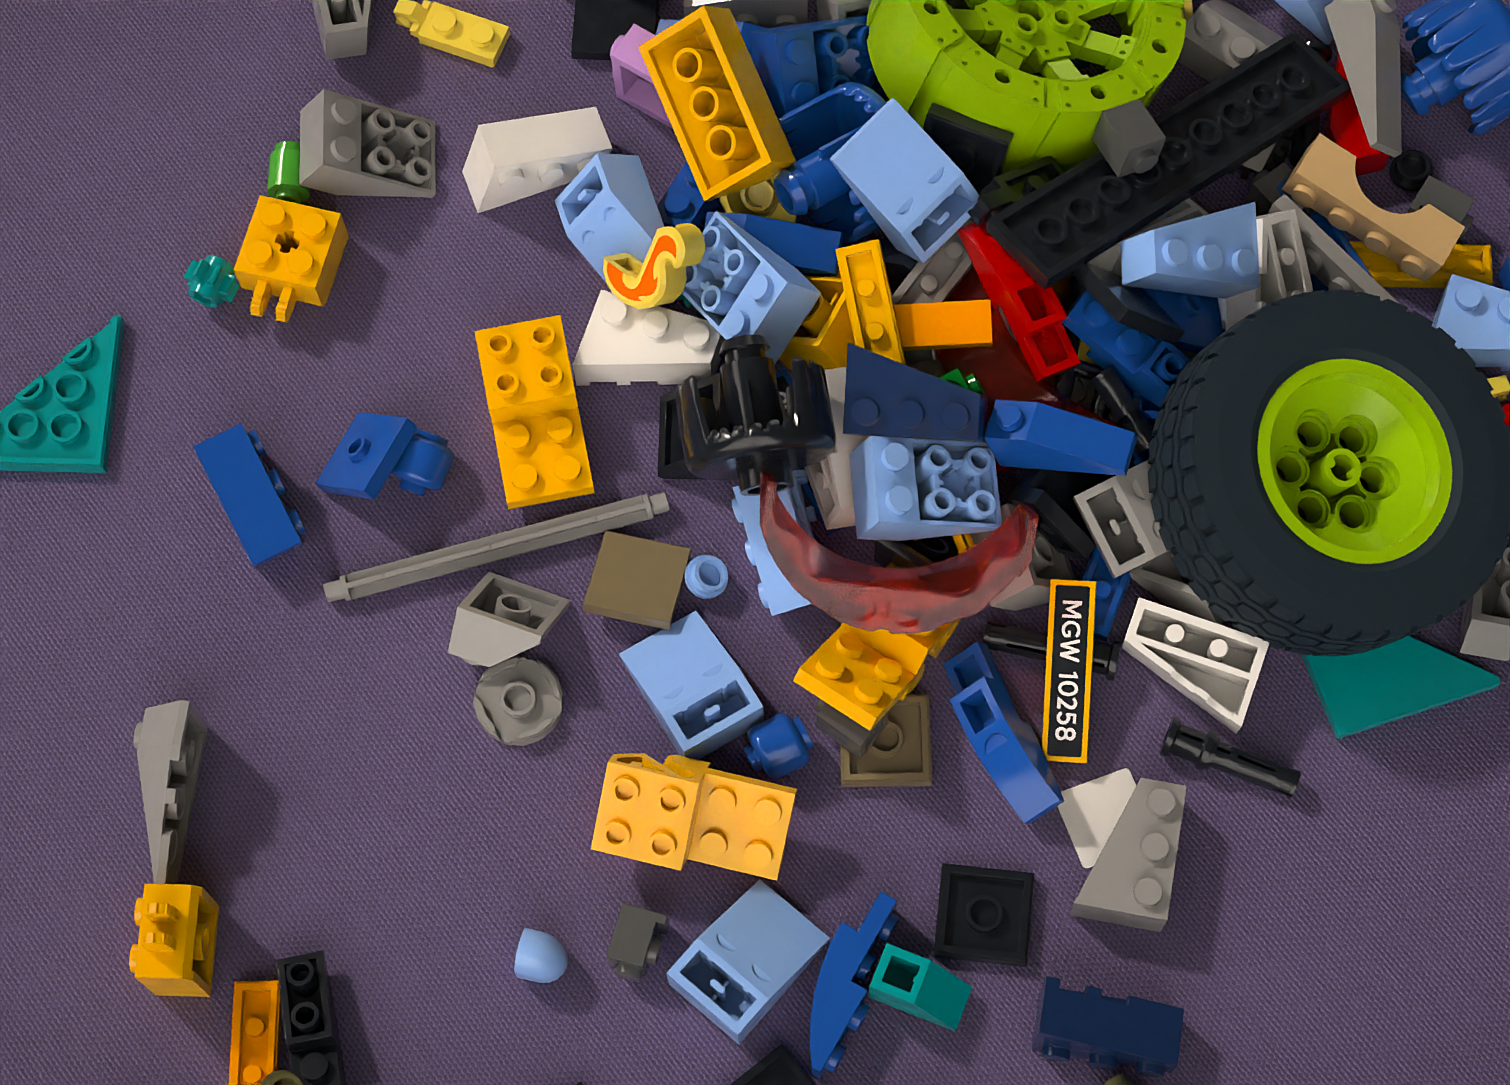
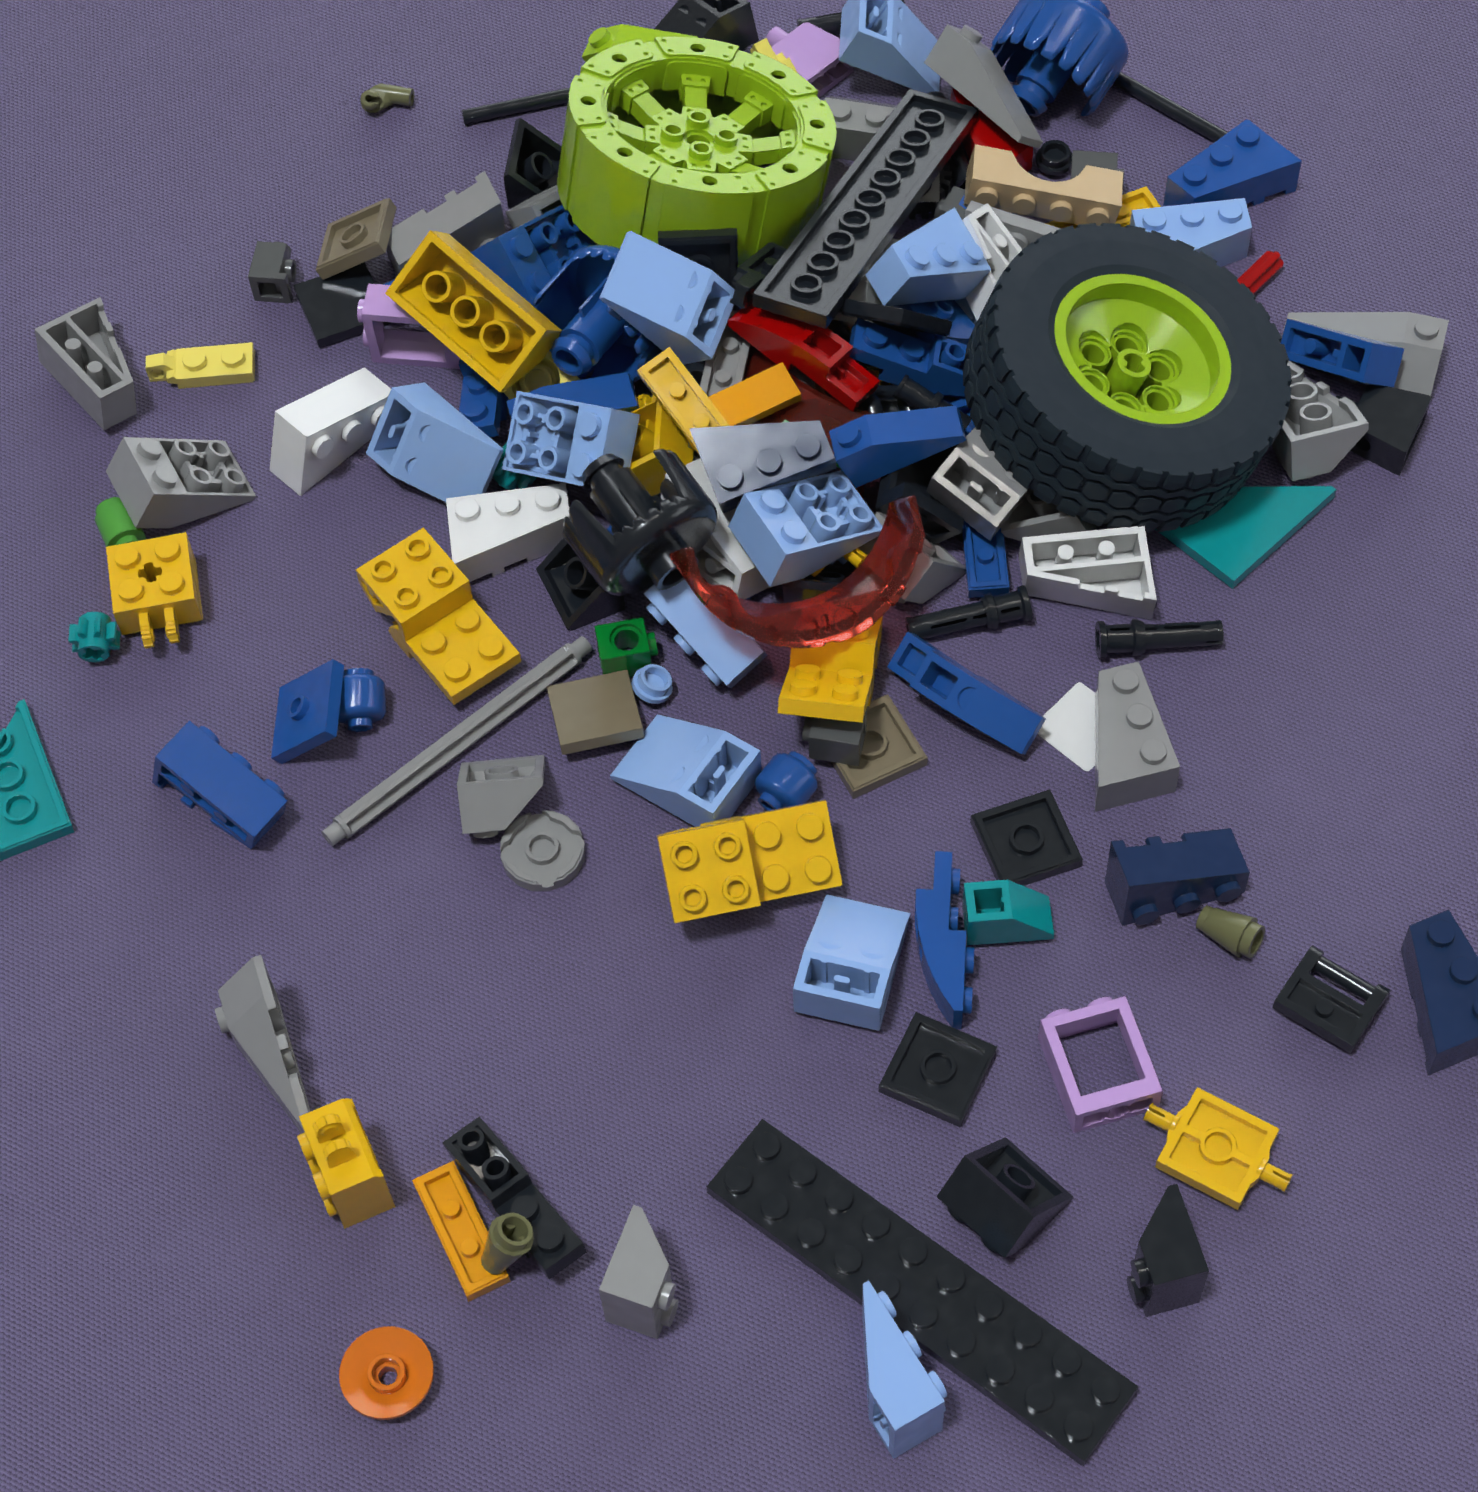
camera: 25 degrees left, 10 degrees down
light blue piece [514,928,568,983] -> none
light yellow animal [602,223,705,309] -> none
dark grey brick [606,903,669,981] -> none
tile [1042,579,1097,763] -> none
dark grey brick [1092,99,1166,178] -> none
none -> green brick [594,617,658,677]

